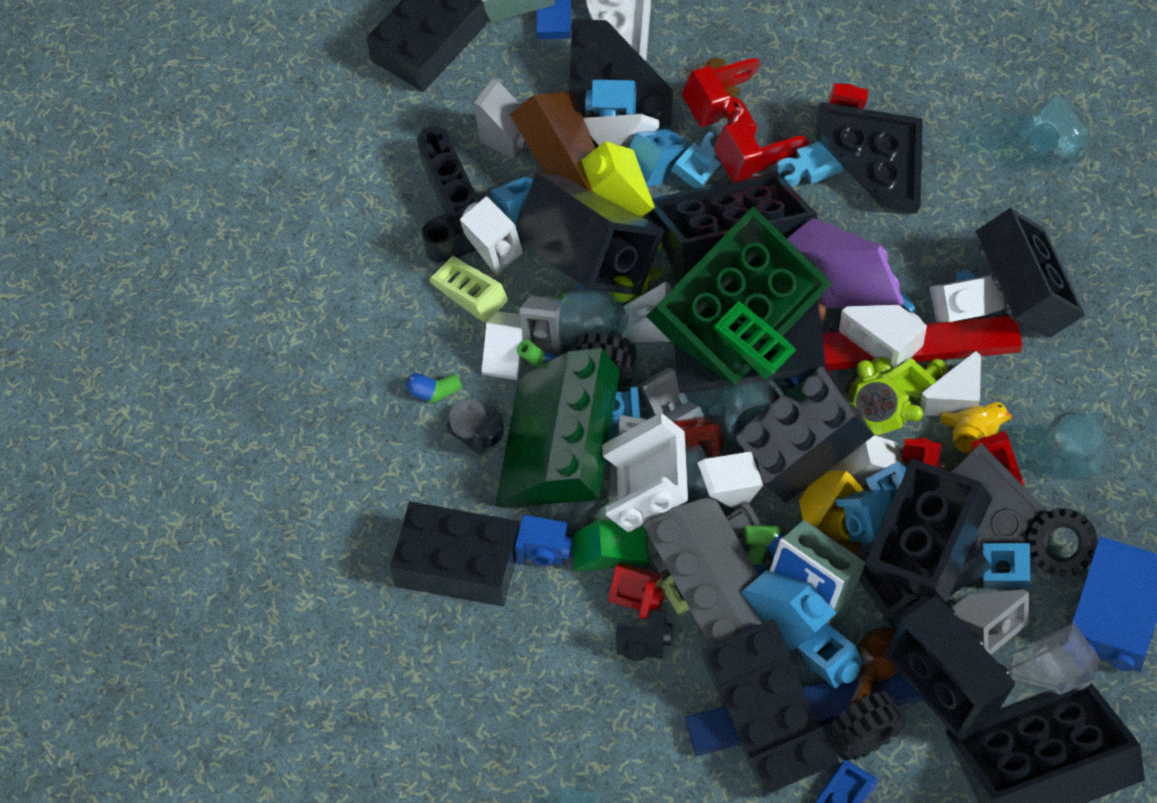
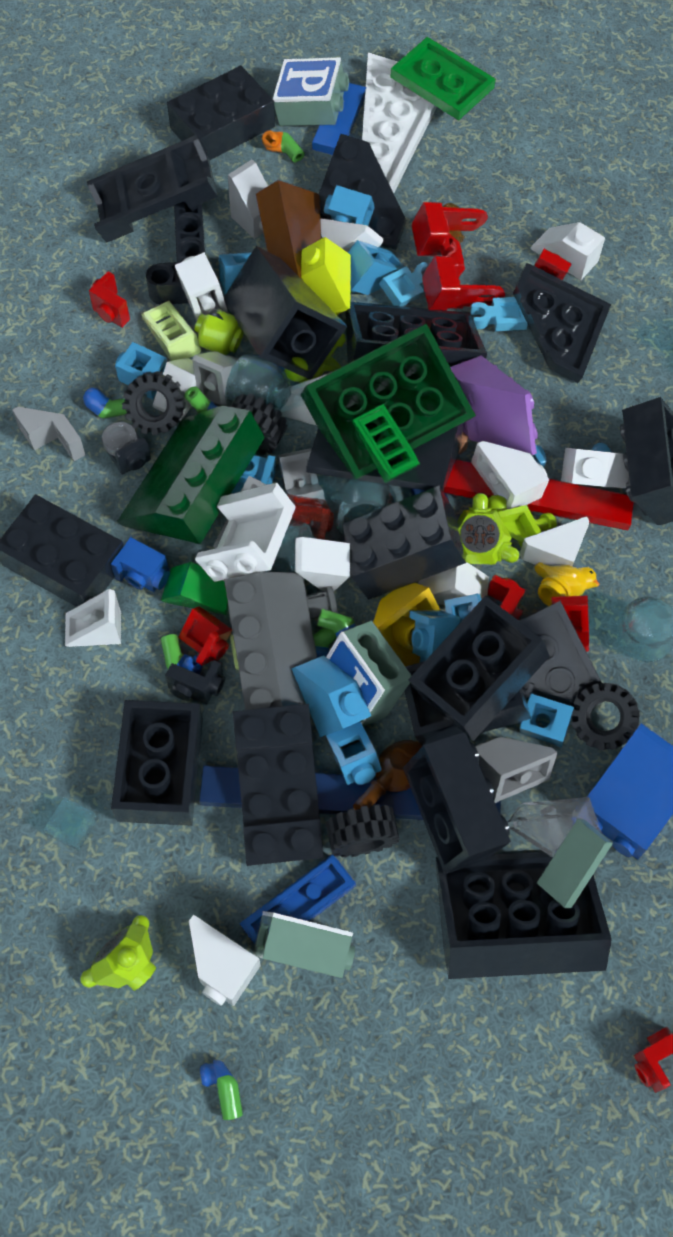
camera: 10 degrees right, 5 degrees up
none -> light grey slope [12,407,85,461]
none -> white slope [65,589,121,647]
none -> black piece [87,134,218,243]
none -> red bracket [88,271,130,328]
none -> black brick [111,700,203,826]
none -> dark azure brick [115,342,167,399]
none -> black tyre [122,371,186,435]
none -> bright green arm [160,634,203,675]
none -> lime head [194,308,244,355]
none -> arm [262,130,305,163]
none -> white slope [531,222,605,280]
none -> sand green tile [537,819,613,908]

